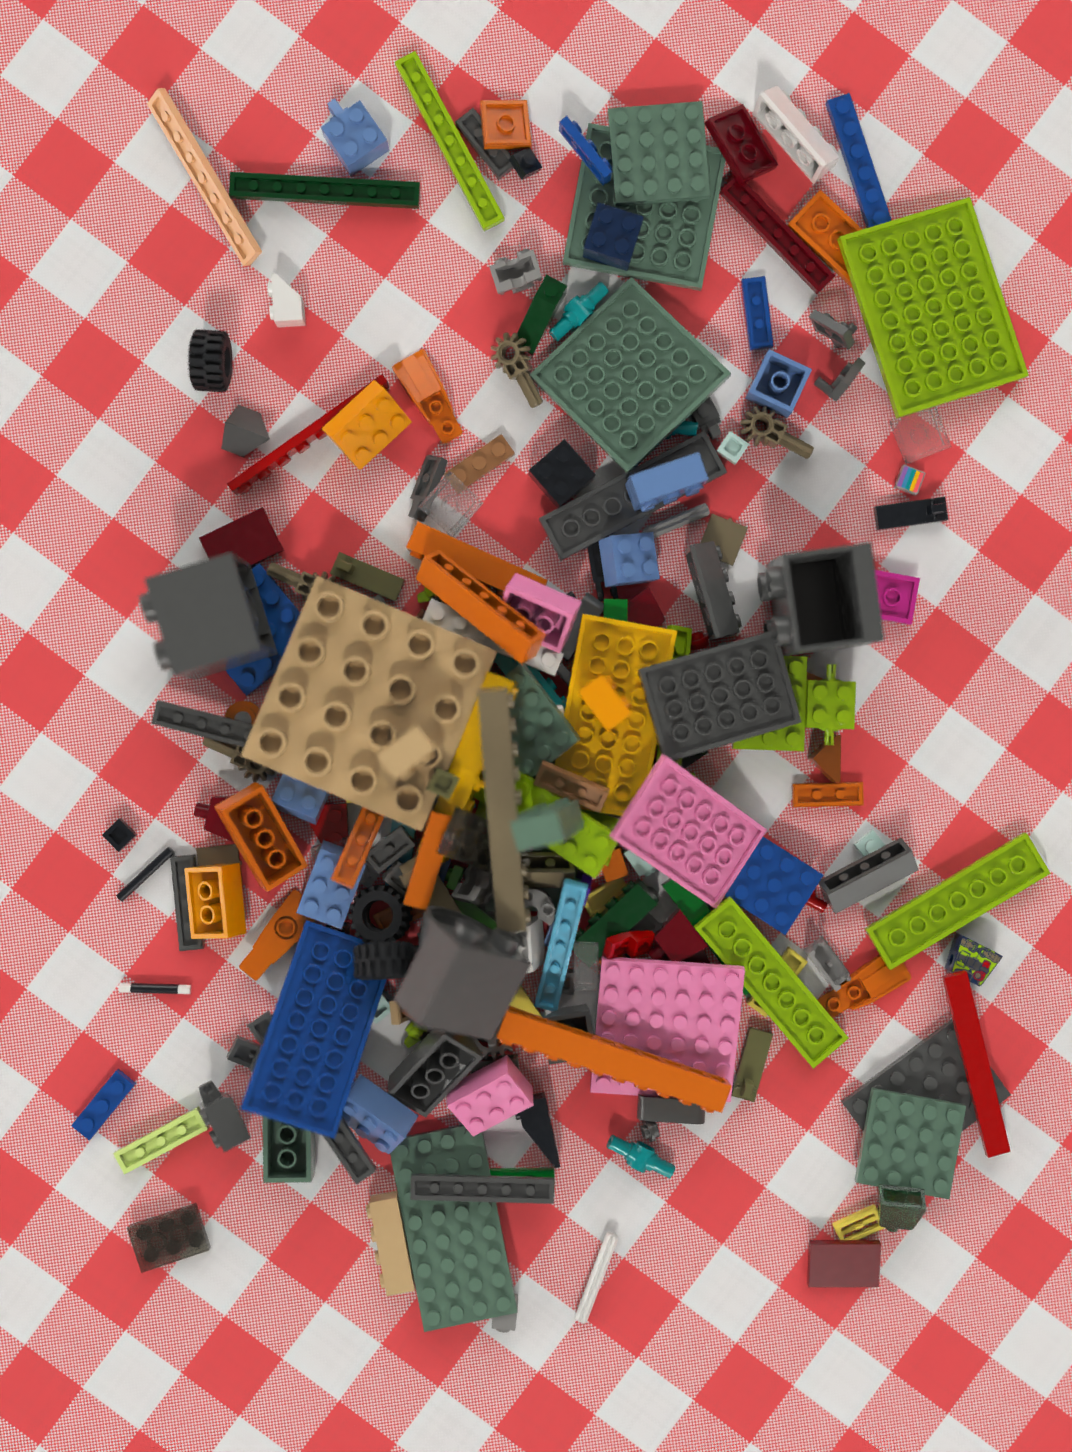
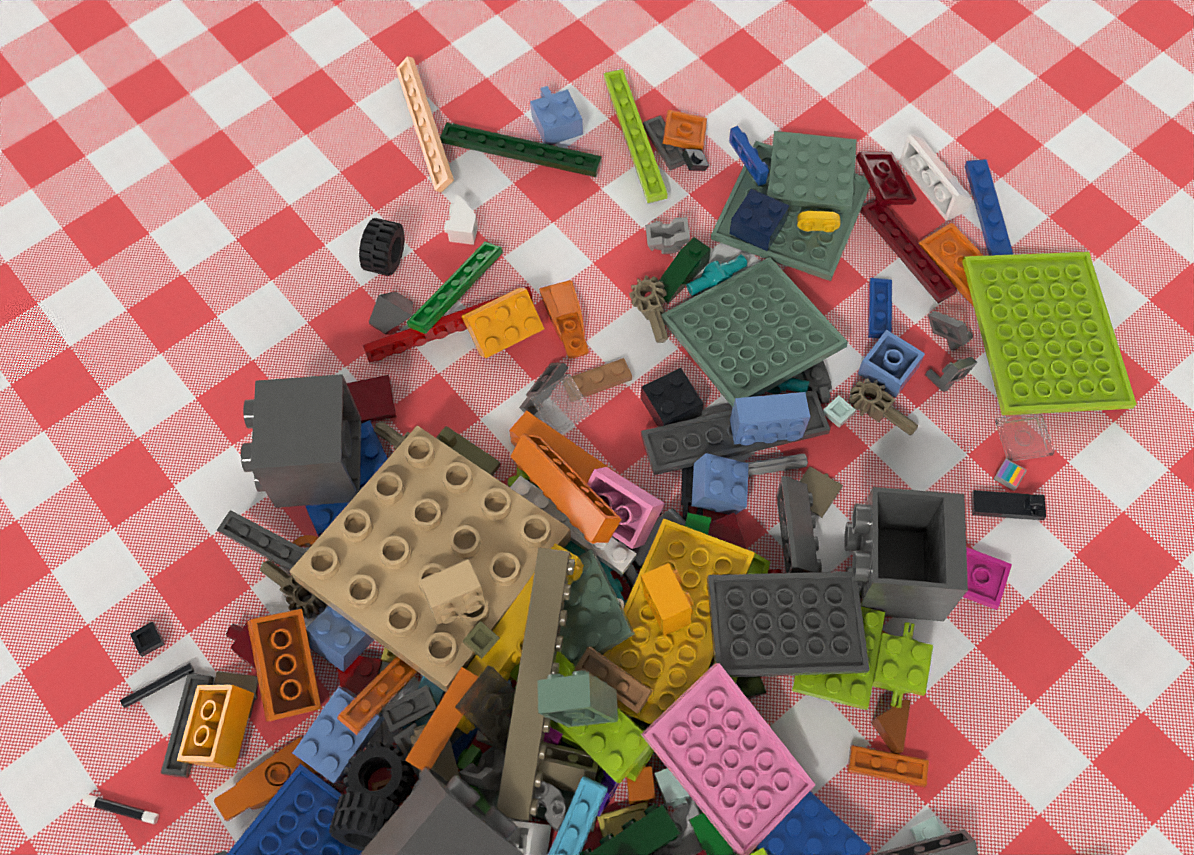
camera: 15 degrees right, 25 degrees down
none -> green tile [407,241,503,334]
none -> yellow plate [797,211,840,232]

